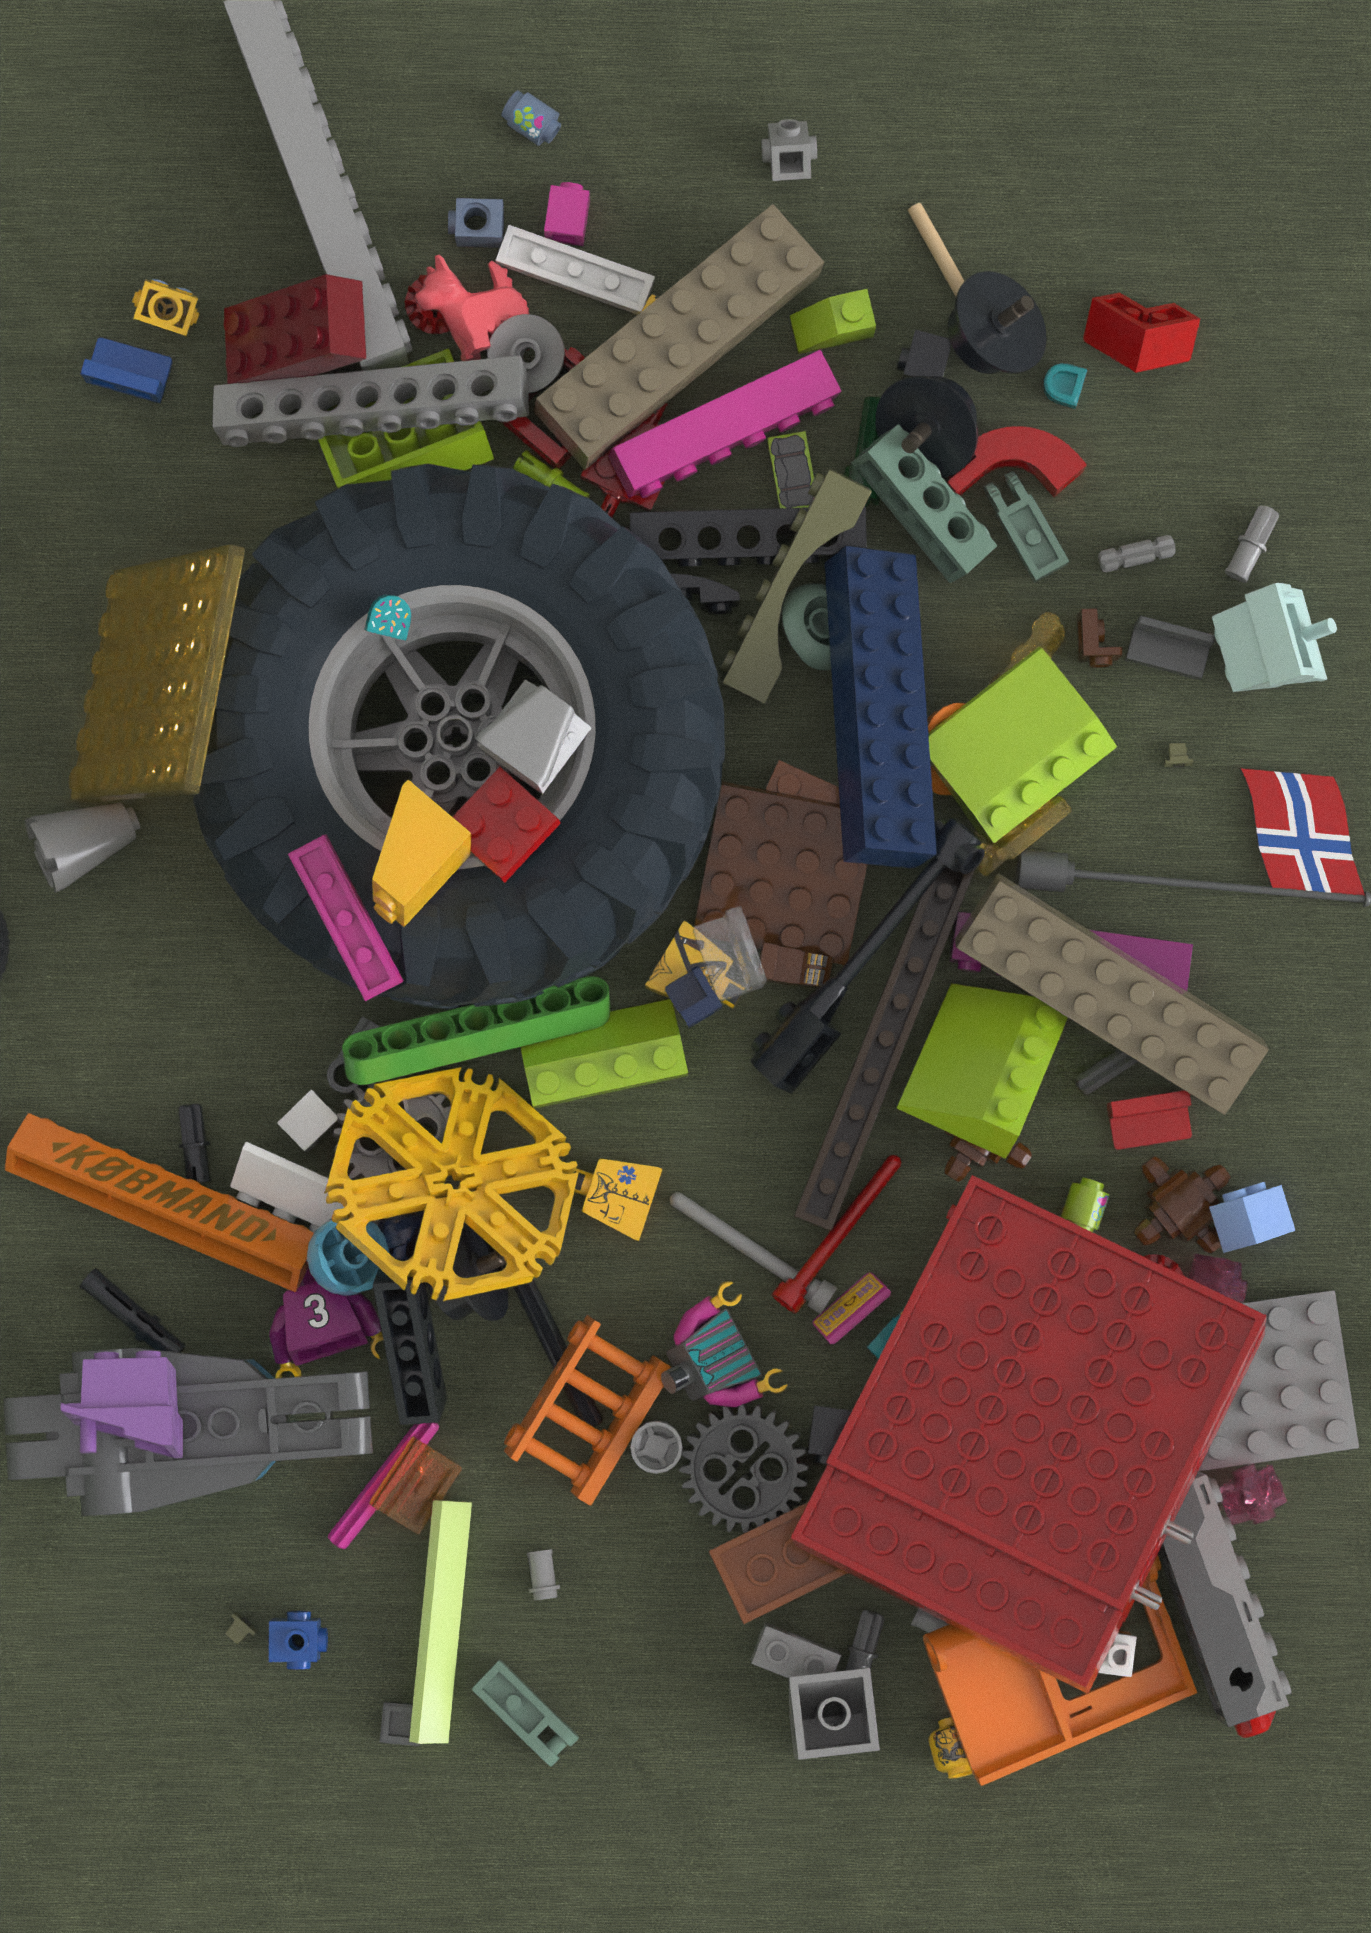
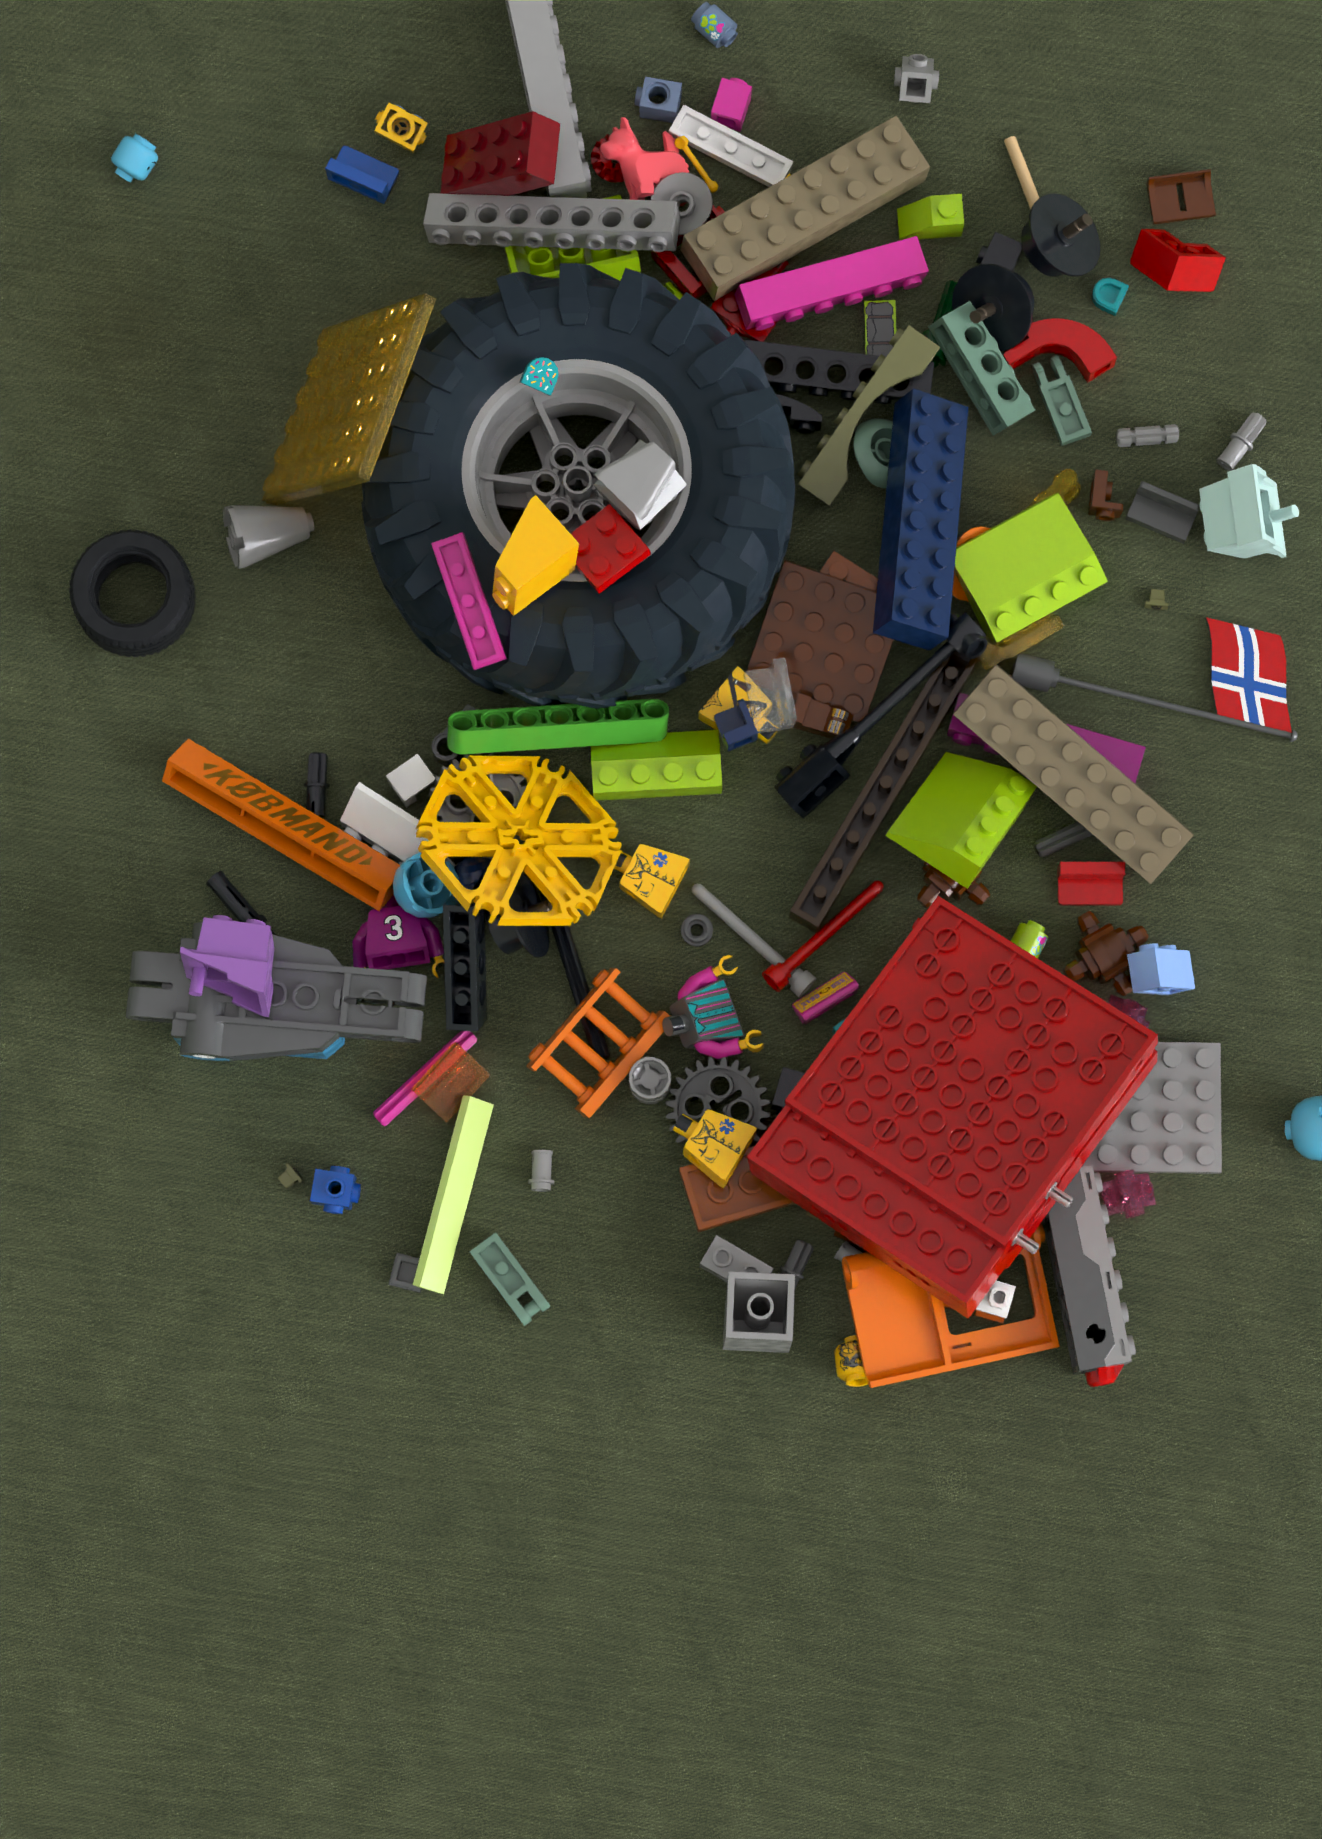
camera: 15 degrees right, 5 degrees down
none -> yellow torso [673,1109,757,1188]
none -> yellow hinge [675,136,718,193]
none -> dark grey plate [681,914,713,947]
none -> reddish brown piece [1146,169,1216,225]

